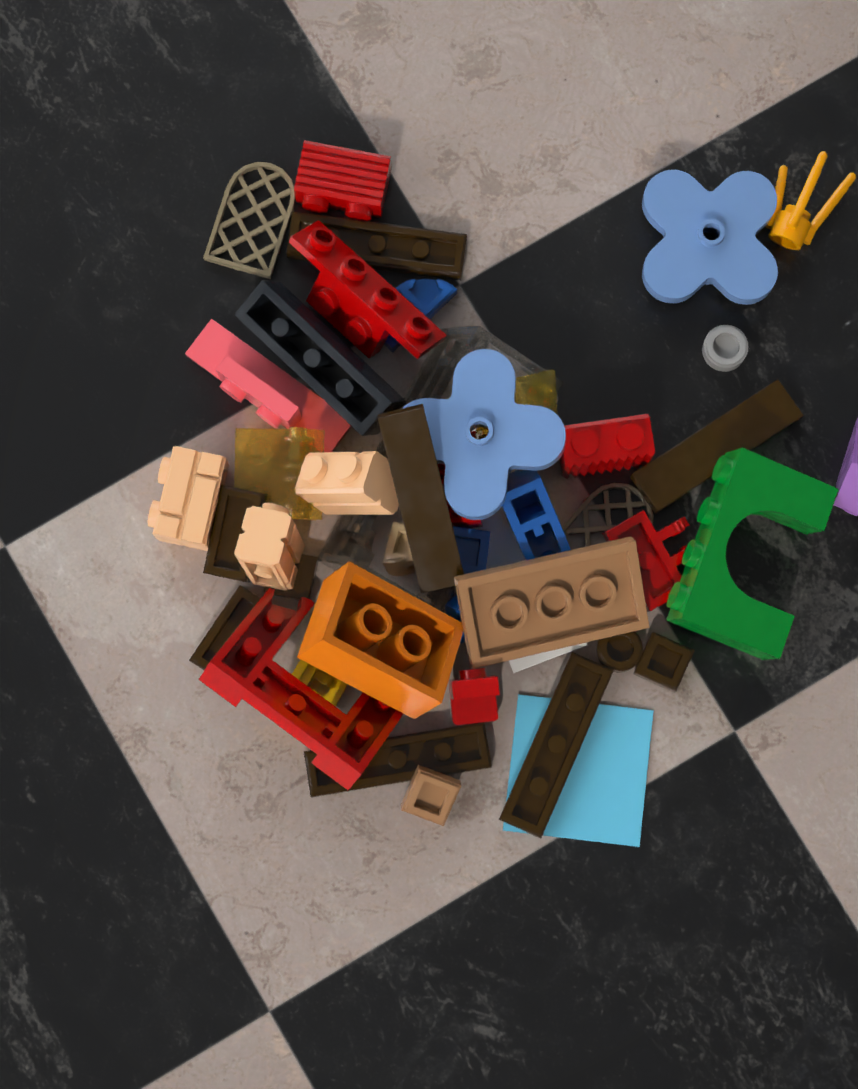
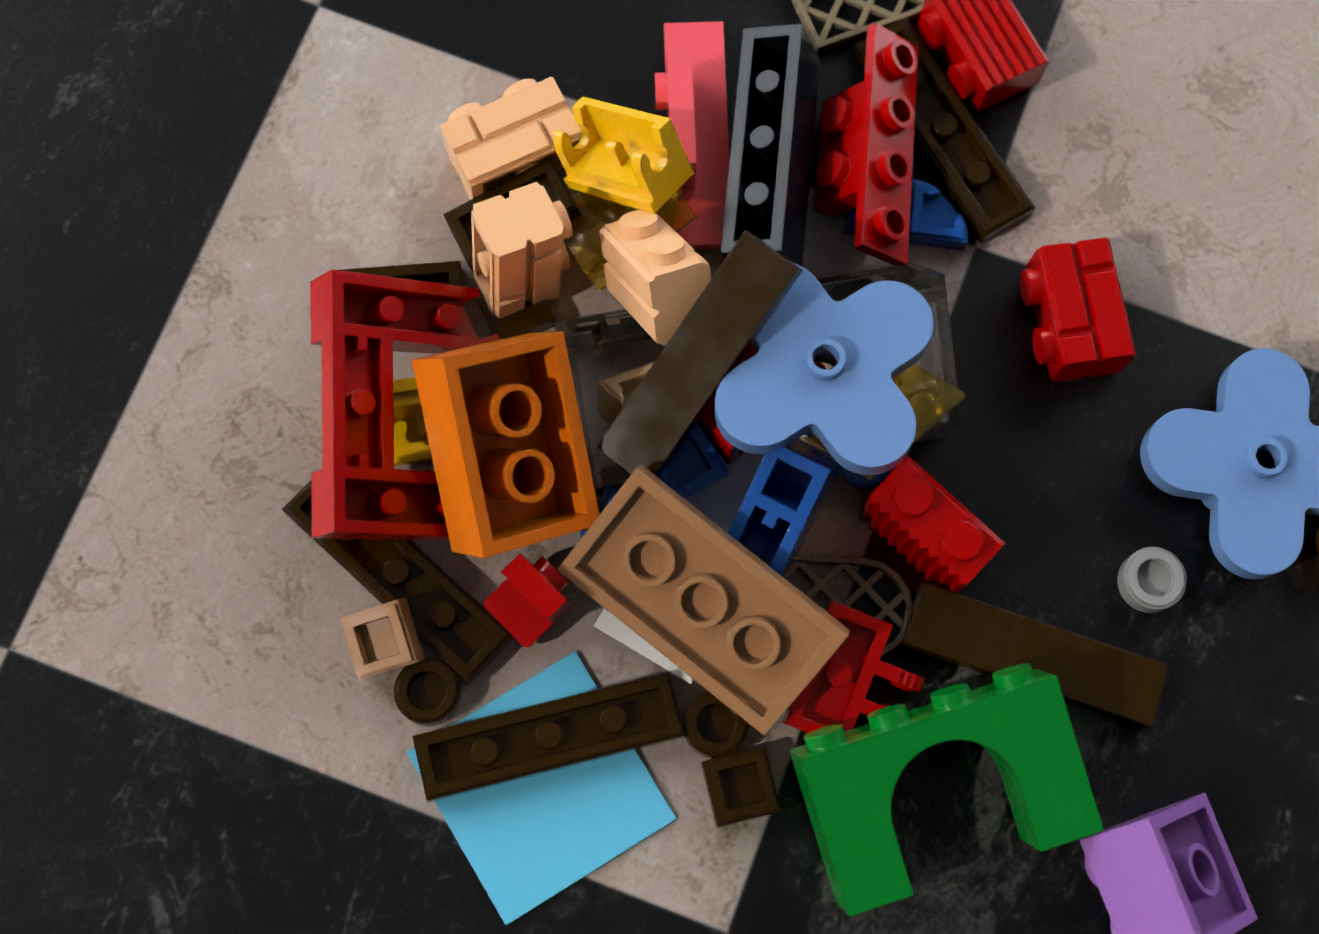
camera: 45 degrees right, 5 degrees down
none -> dark brown tile [394,658,461,726]
none -> yellow hinge [553,96,694,214]
none -> red brick [1020,237,1137,382]

